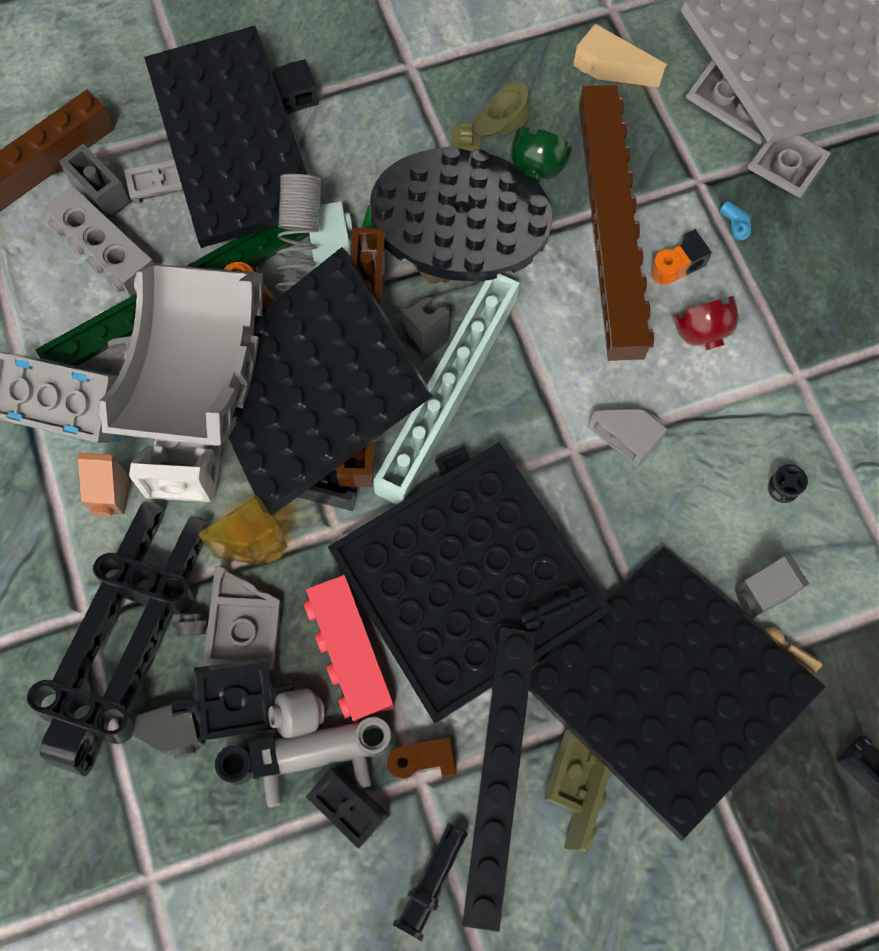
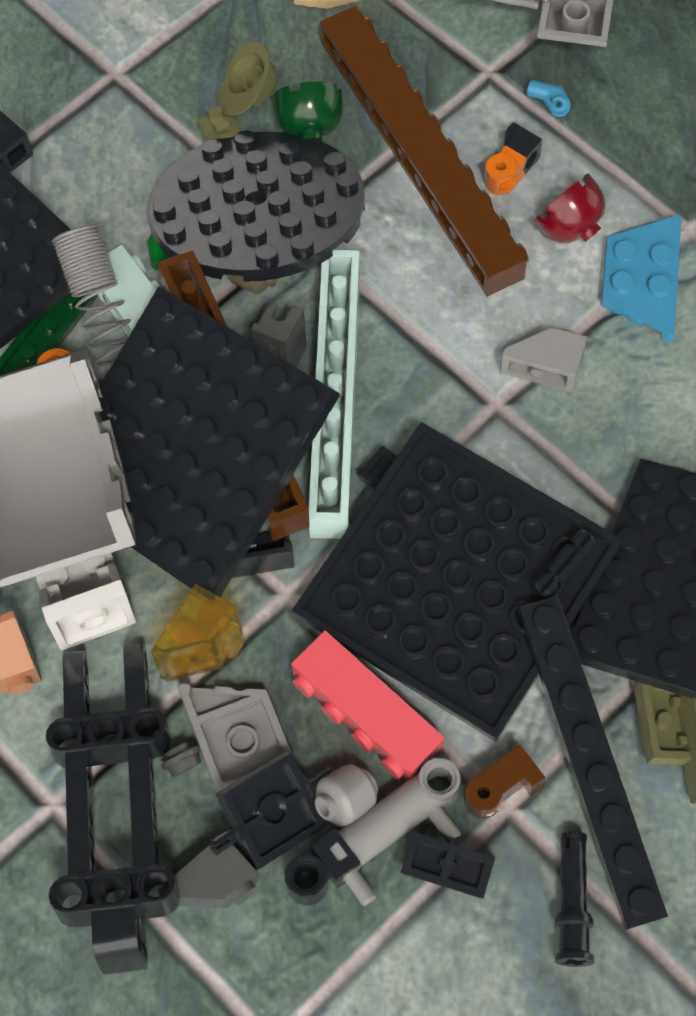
camera: 20 degrees left, 5 degrees down
none -> dark azure wing [601,215,682,342]

